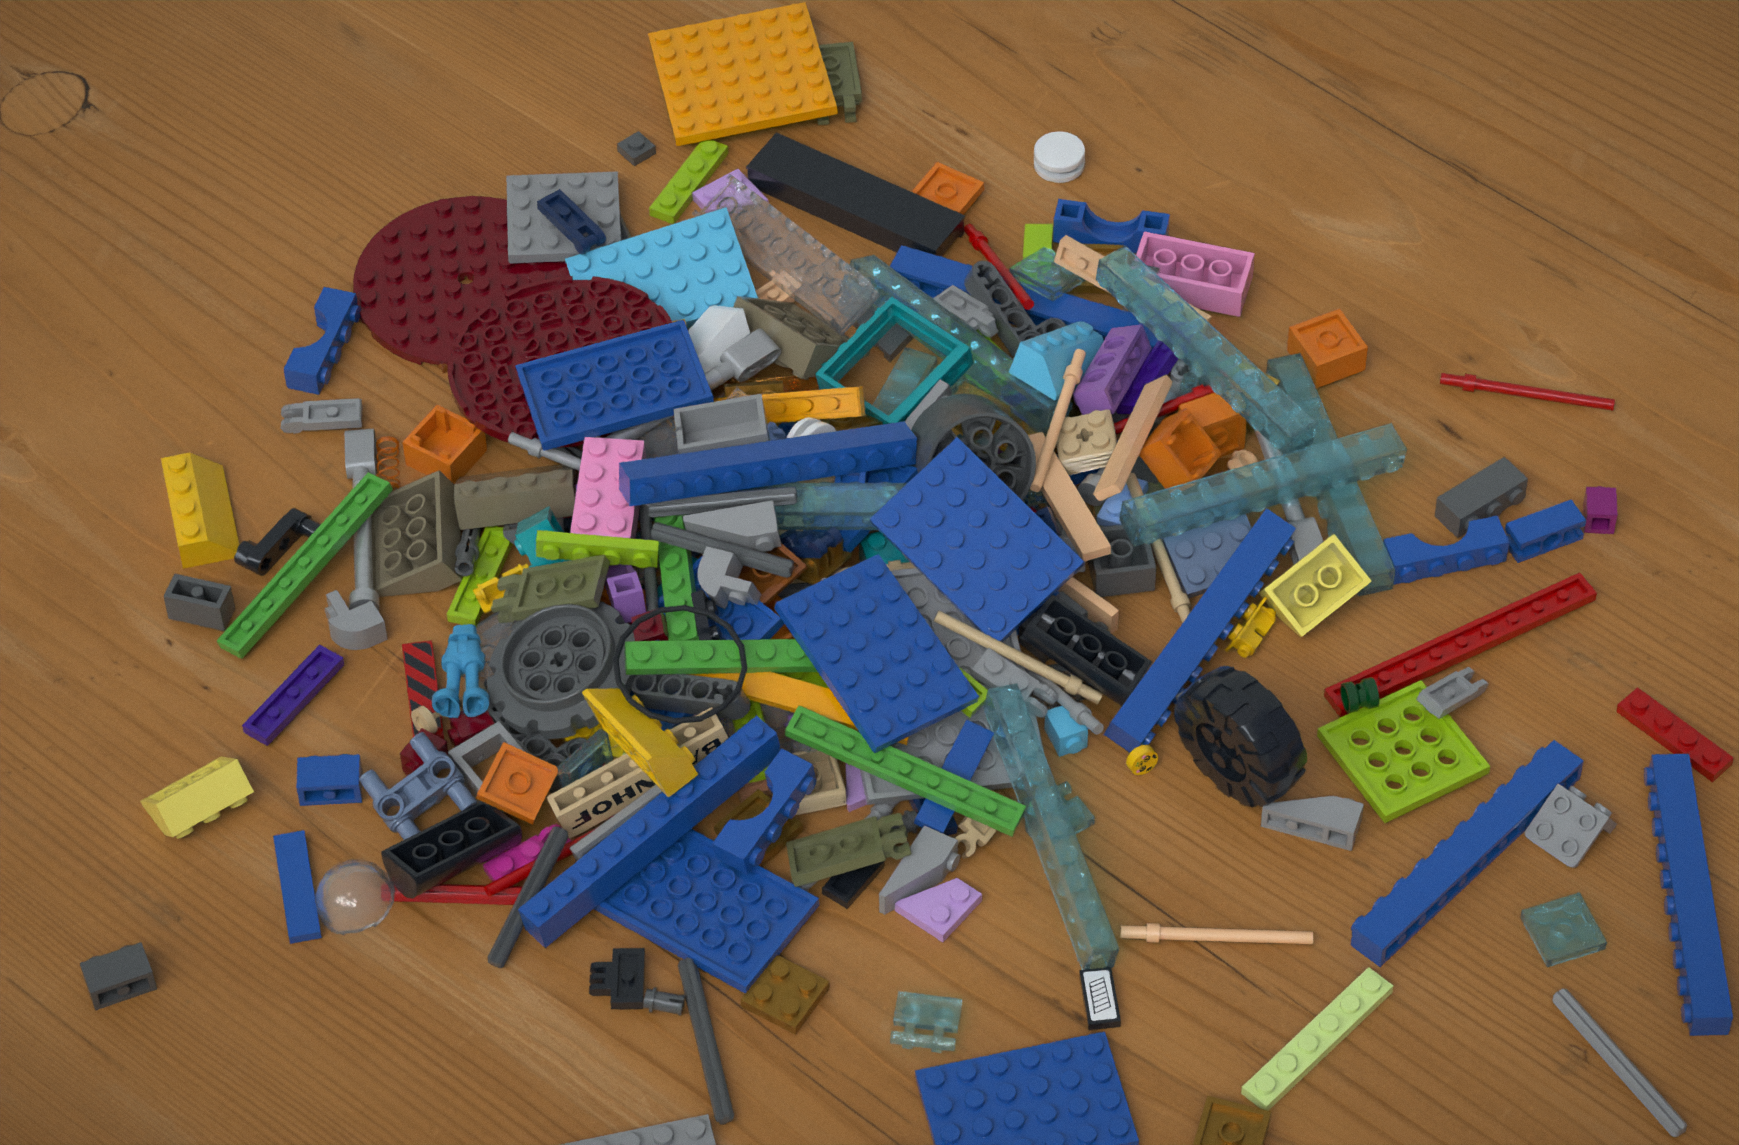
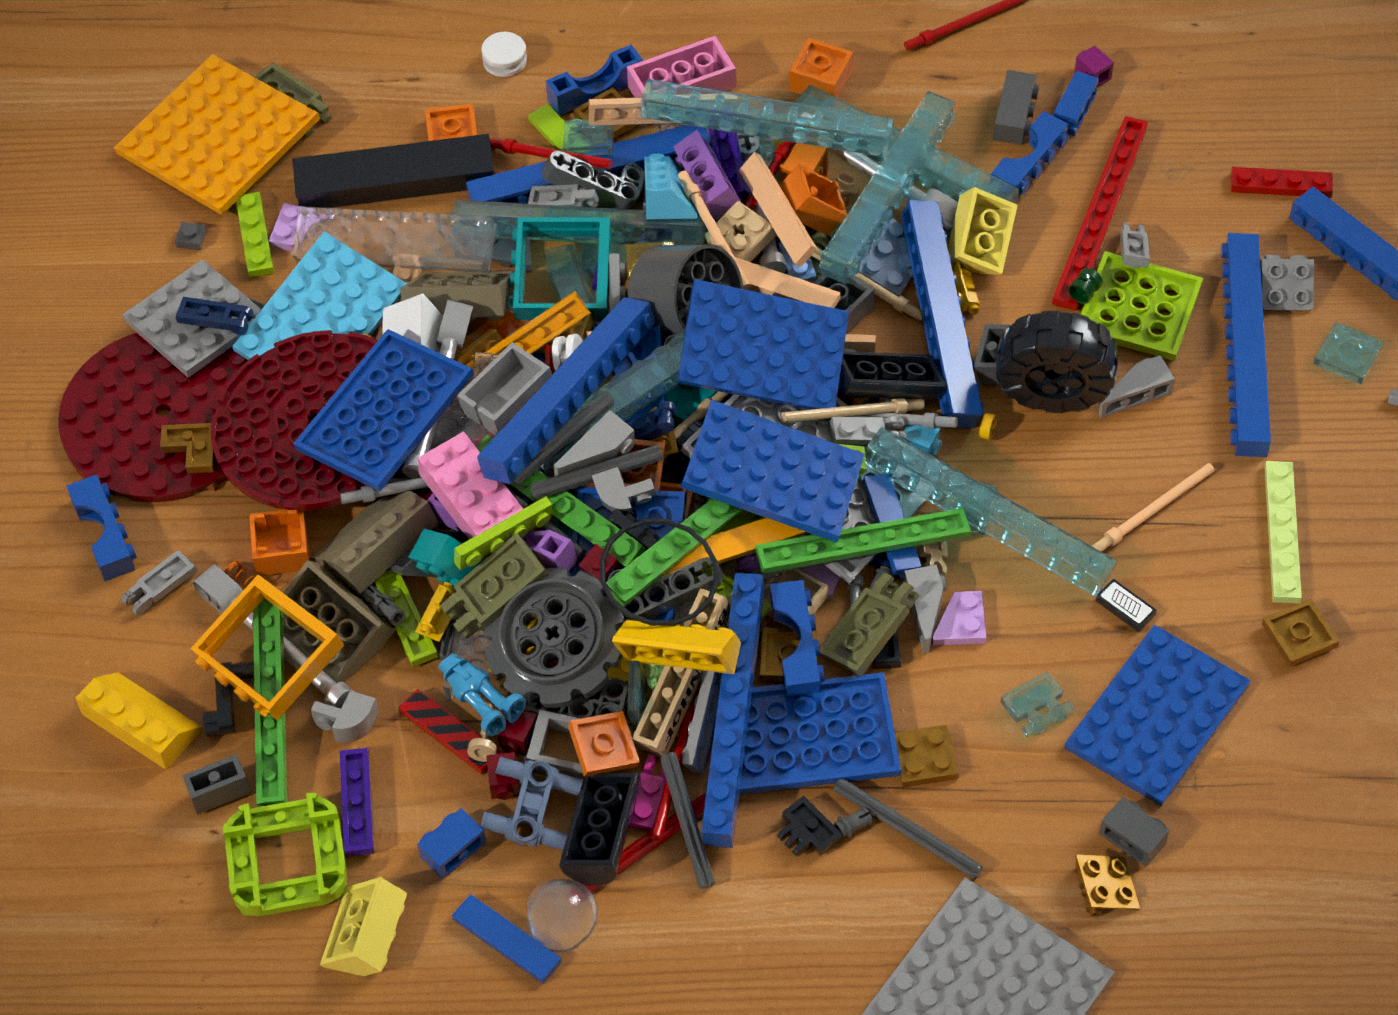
camera: 40 degrees left, 5 degrees up
none -> pearl gold plate [160,423,215,473]
none -> light orange window [191,575,344,720]
none -> lime plate [223,793,348,916]

